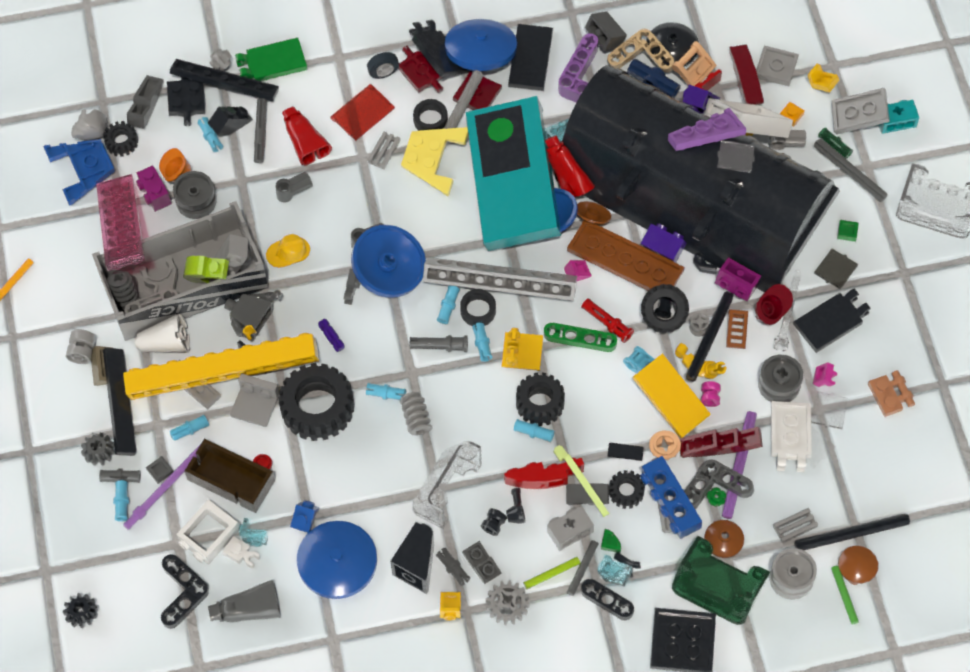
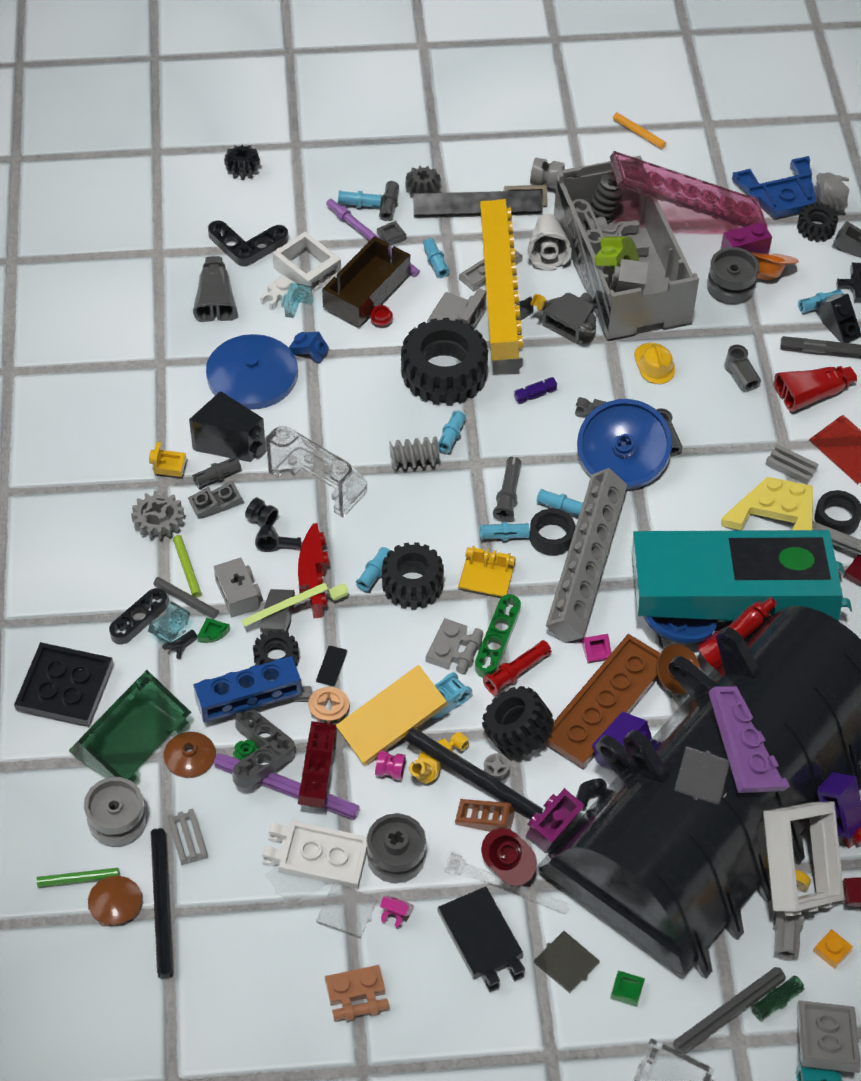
camera: 95 degrees right, 10 degrees down
none -> light grey plate [425,618,484,673]

